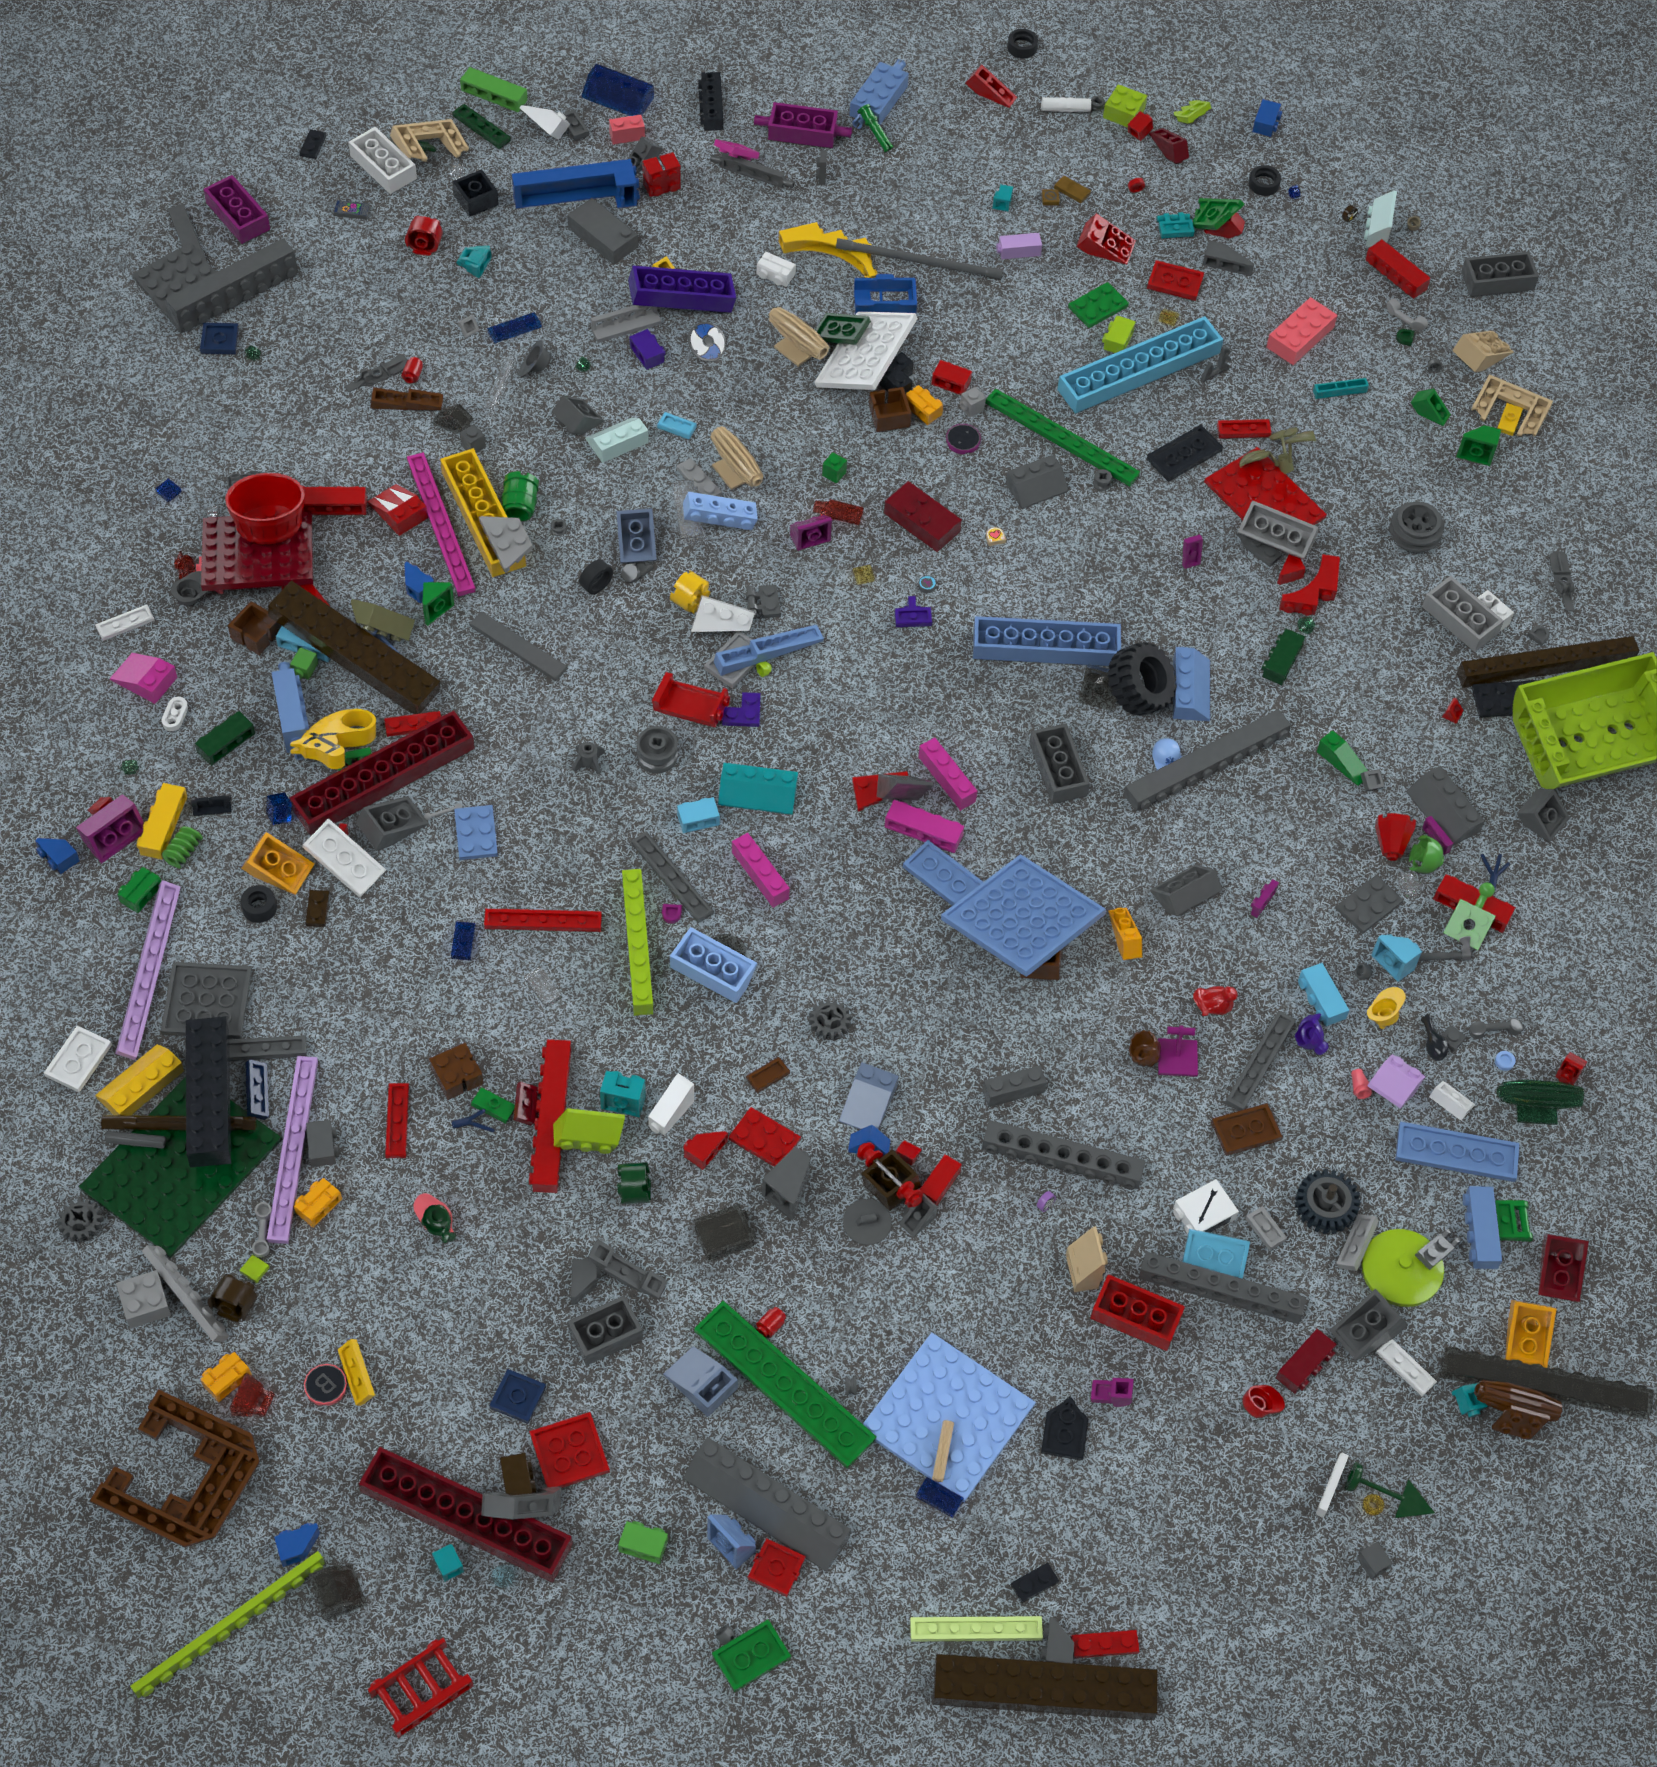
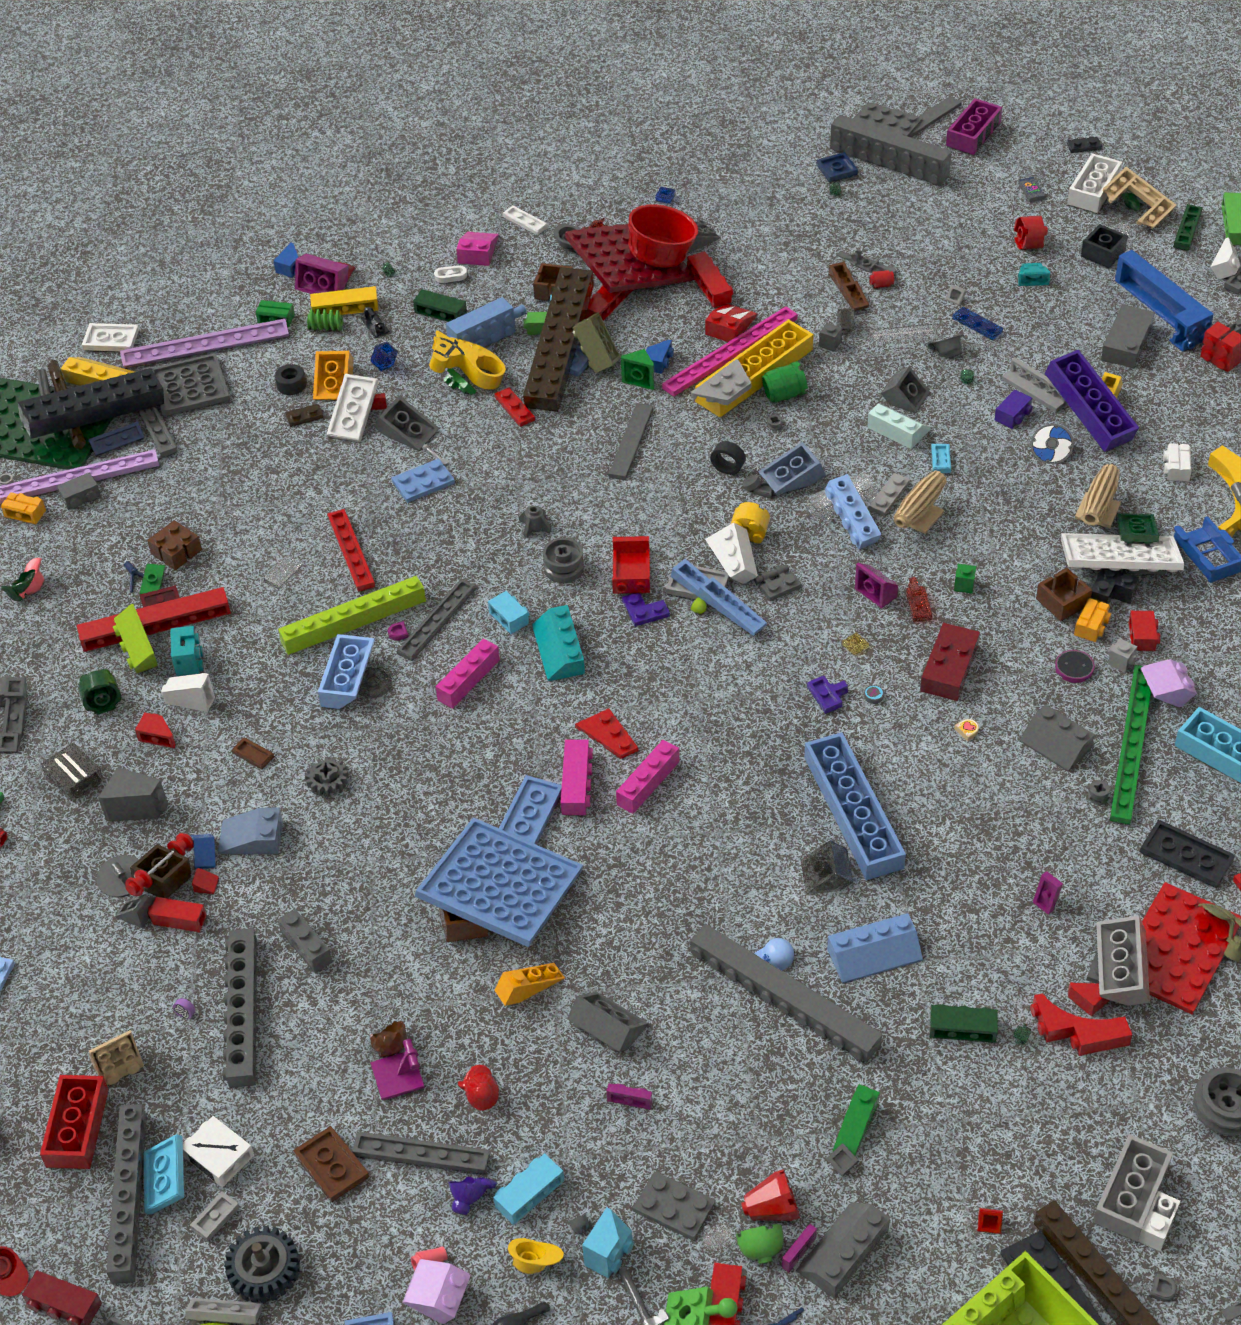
camera: 75 degrees right, 10 degrees down
dark red brick [289,710,475,836] -> none
red tile [385,1083,409,1158] -> none
clear blue plate [451,921,476,960] -> none
red plate [728,1107,801,1167] -> none
dark grey slope [877,774,933,804] -> none
dark grey brick [1029,723,1090,804] -> none
black tyre [1107,642,1176,716] -> none
none -> lavender slope [1141,659,1197,707]

